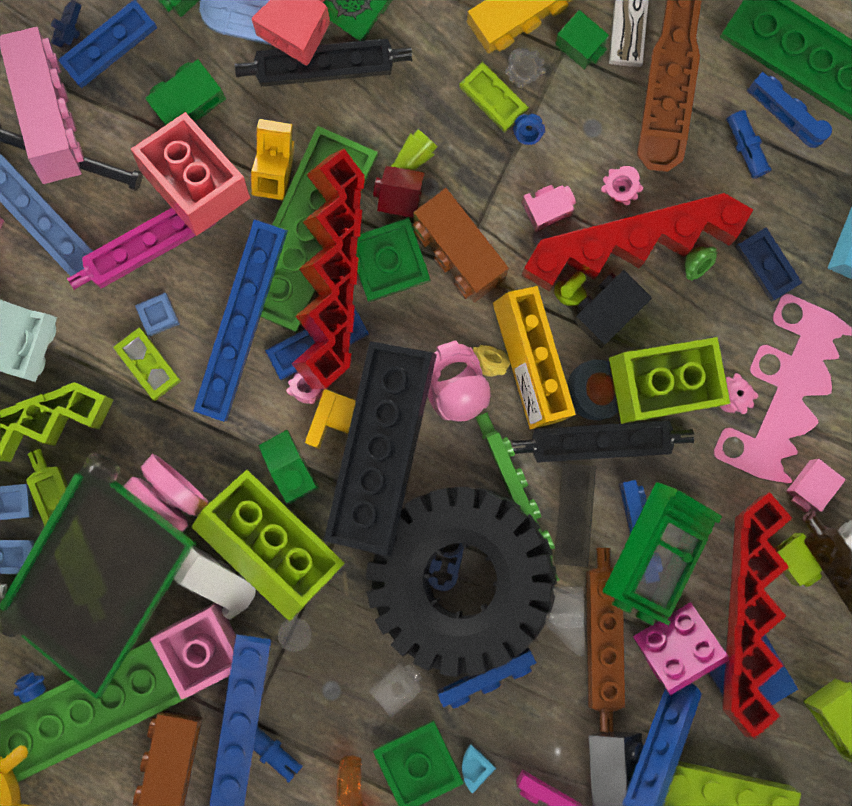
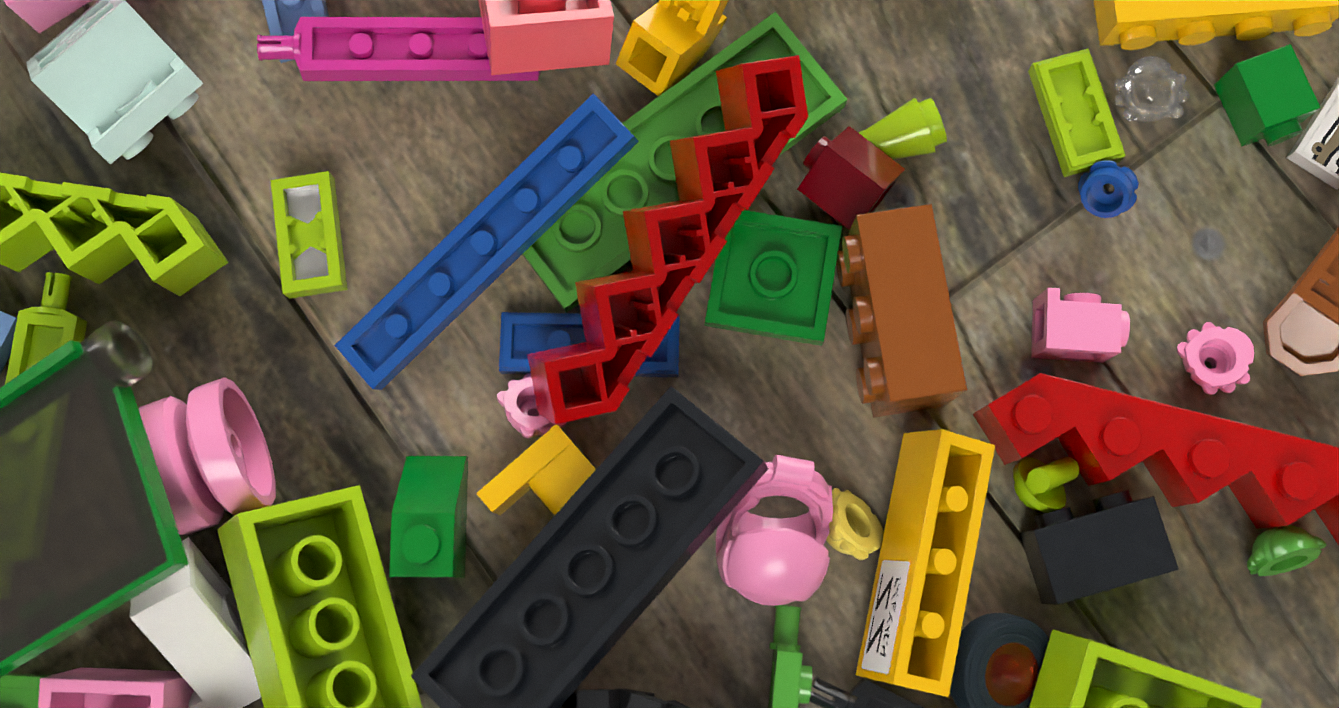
camera: 30 degrees right, 5 degrees down
medium blue tile [135,292,180,337] -> none

